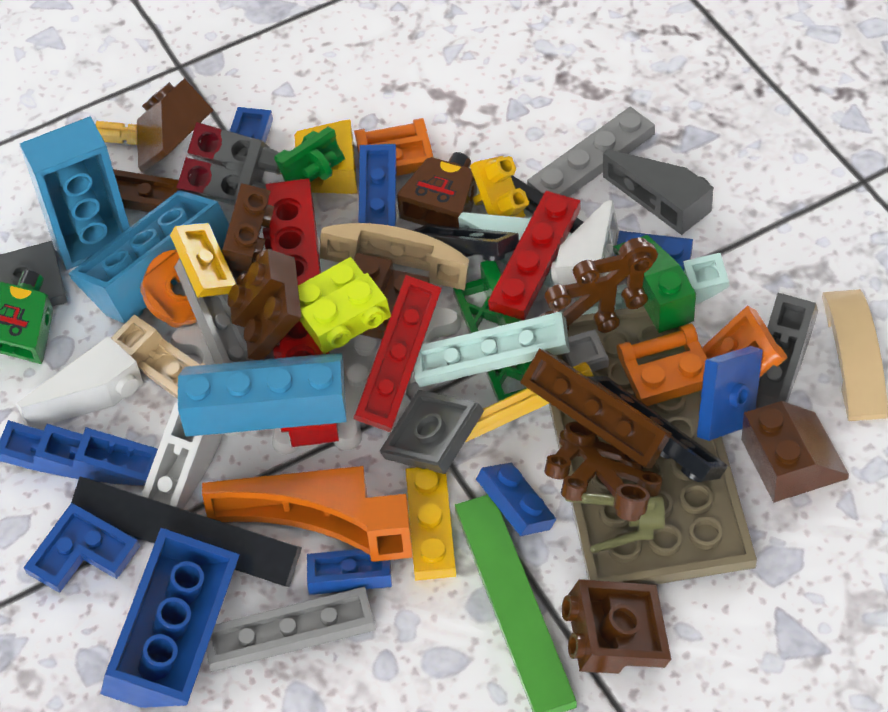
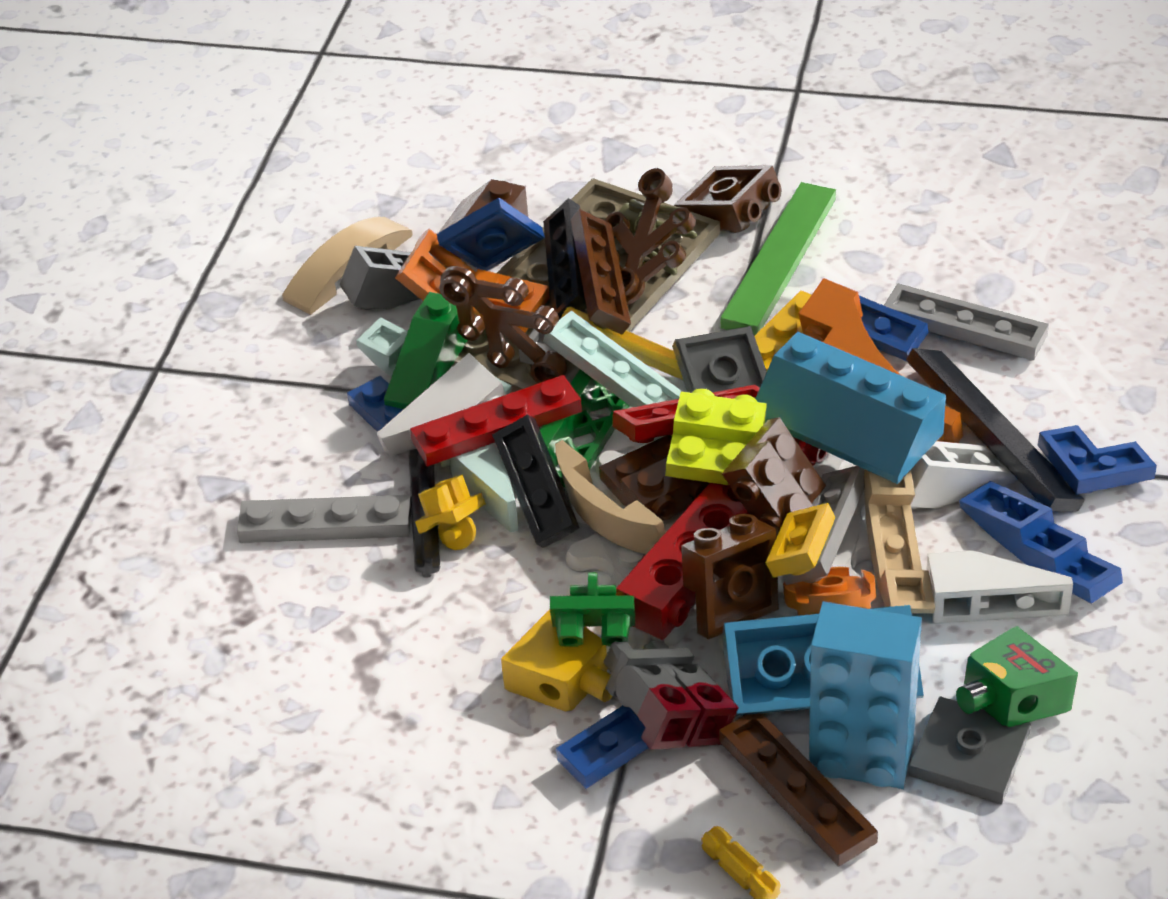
camera: 140 degrees left, 10 degrees down
blue slope [100,528,240,708] -> none
reddish brown slope [137,78,214,173] -> none
orange plate [354,118,434,176] -> none
blue plate [358,144,397,227] -> none
reddish brown torso [397,152,477,227] -> none
blue plate [476,462,557,536] -> none
dark grey slope [603,149,714,235] -> none

